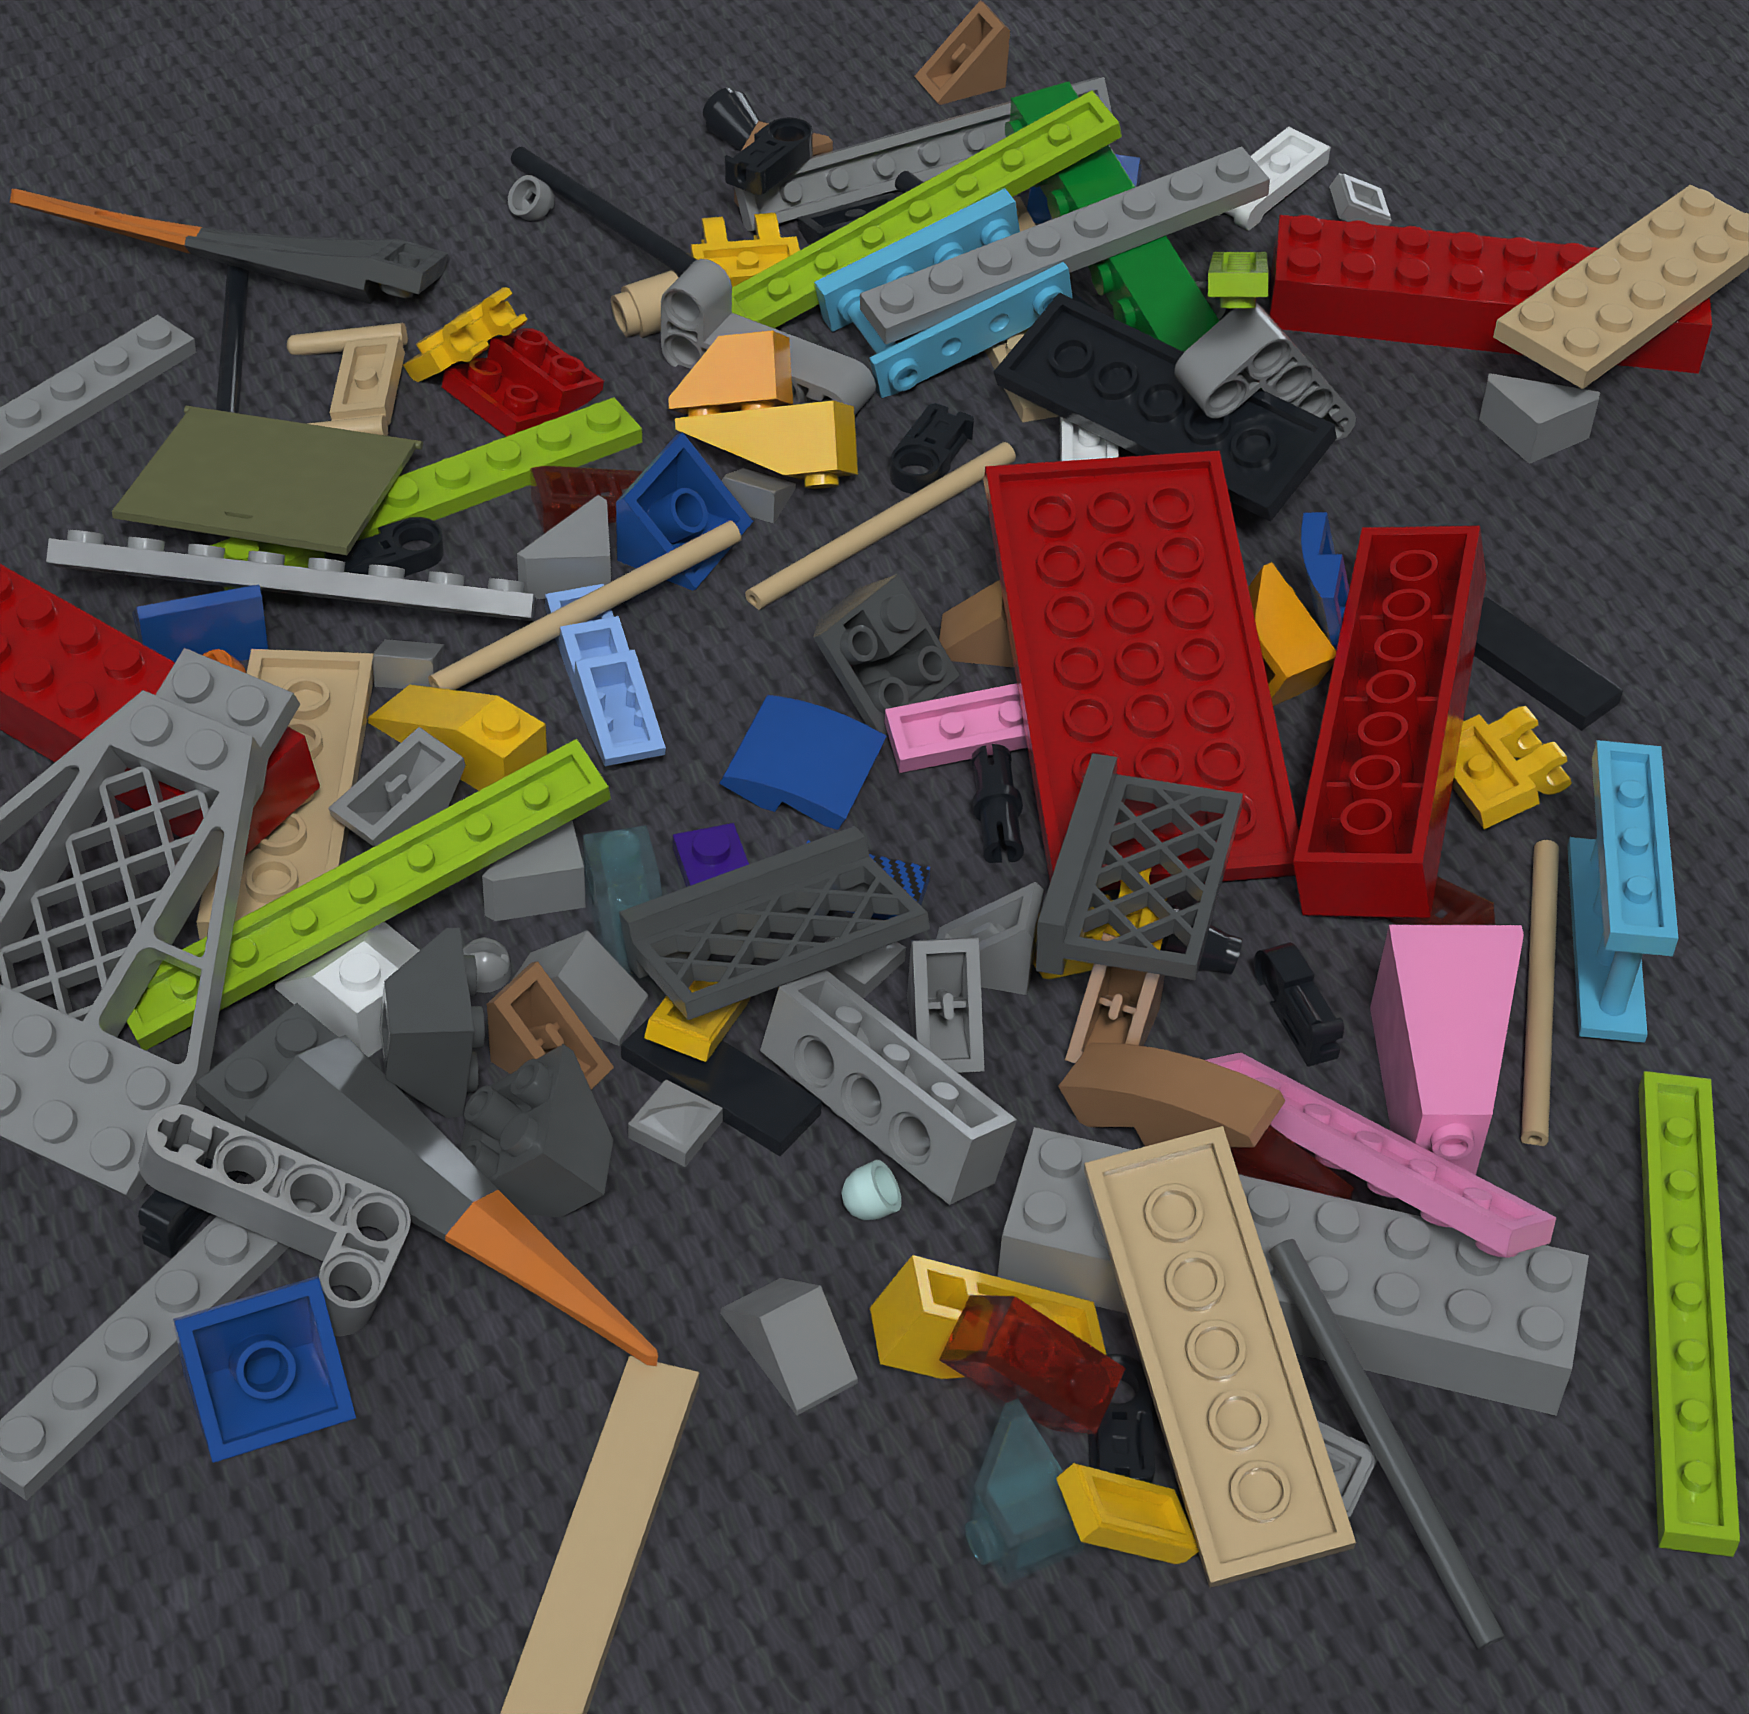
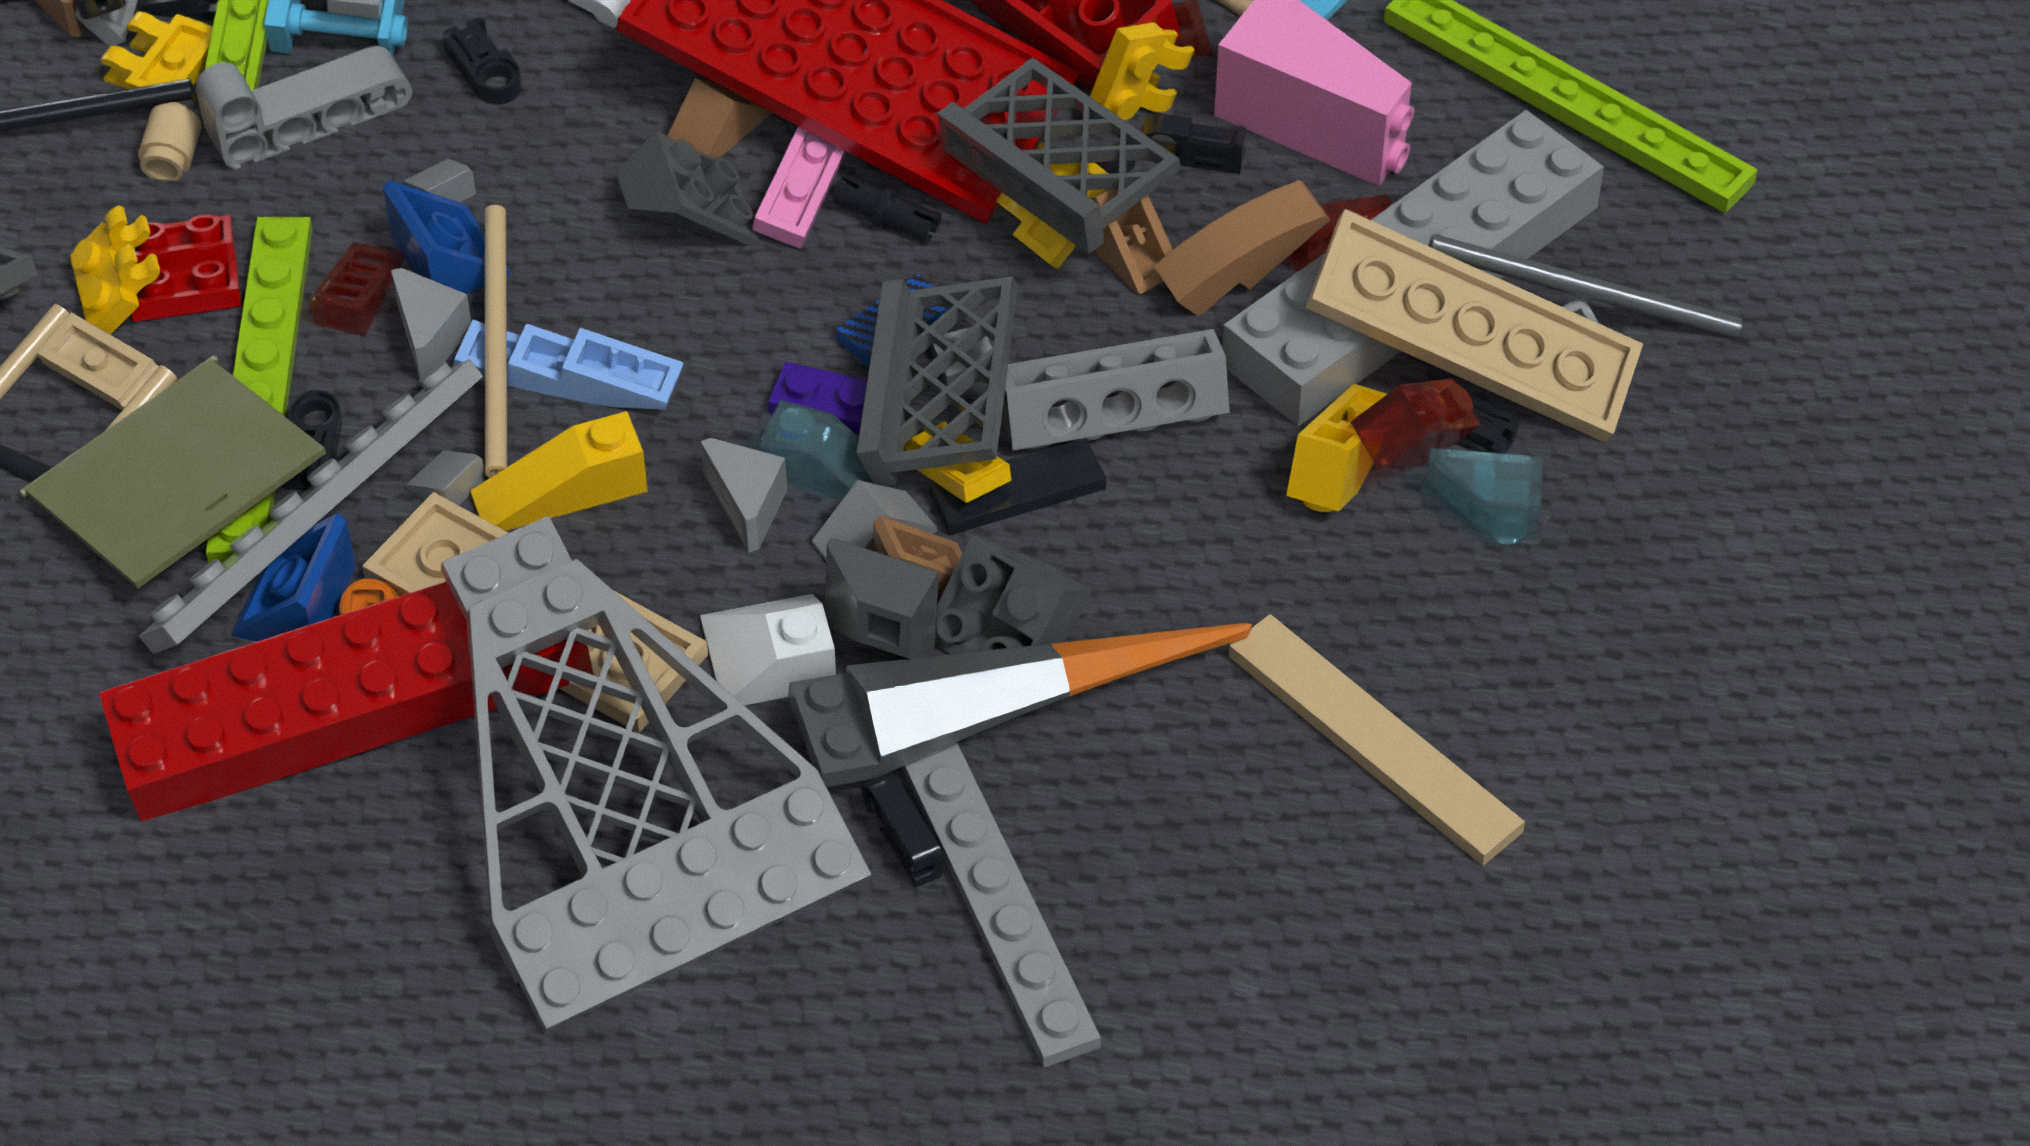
camera: 55 degrees left, 5 degrees up
lime plate [126,739,611,1050] -> none
light grey beam [138,1104,411,1336] -> none
blue slope [173,1276,356,1463] -> none
light grey slope [328,727,466,847] -> none
light grey hinge [463,937,511,993] -> none
light grey tile [628,1080,723,1167] -> none
light orange slope [668,330,793,417] -> none
yellow slope [675,400,858,489] -> none
blue slope [719,695,887,830] -> none
light grey slope [720,1278,858,1415] -> none
tan piece [745,442,1016,610] -> none
light aqua hinge [841,1160,902,1220] -> none
light grey slope [907,937,985,1073] -> none
light grey slope [936,882,1044,995] -> none
yellow tile [1056,1463,1199,1564] -> none
bright pink plate [1206,1052,1556,1258] -> none
none -> yellow plate [1090,22,1195,121]

